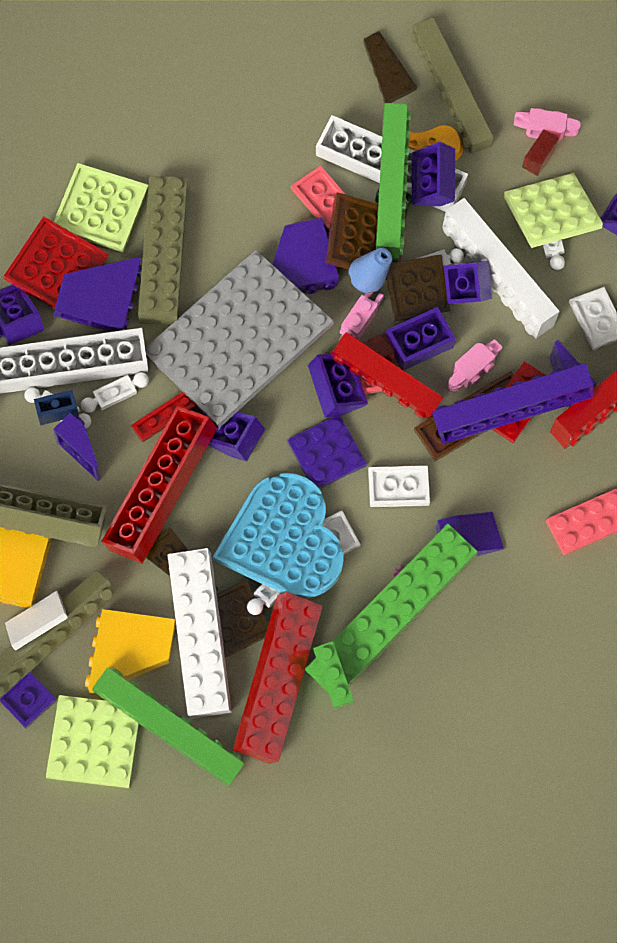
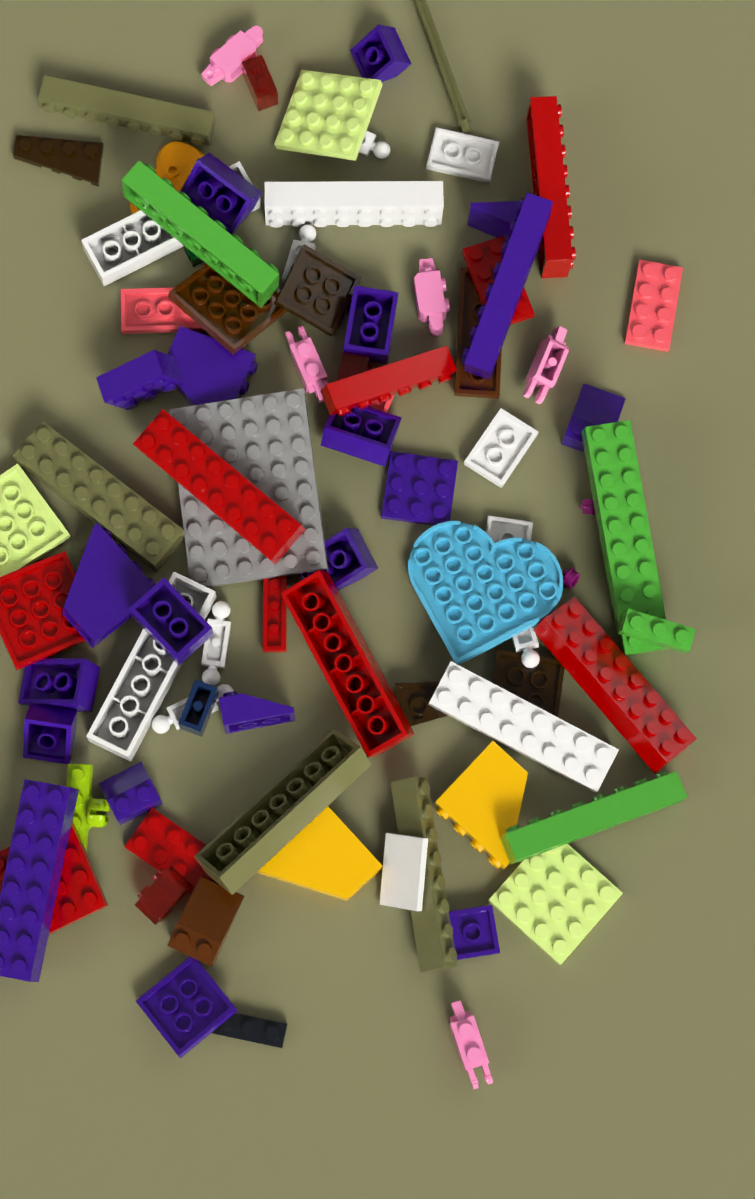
camera: 55 degrees left, 5 degrees up
medium blue cone [348,248,392,293] -> none
dark purple brick [444,261,492,304] -> none
none -> dark purple brick [96,350,183,410]
none -> dark purple brick [129,578,213,666]
none -> red brick [133,409,305,565]
none -> bright pink hinge [523,326,569,404]
none -> magenta plate [562,567,580,589]

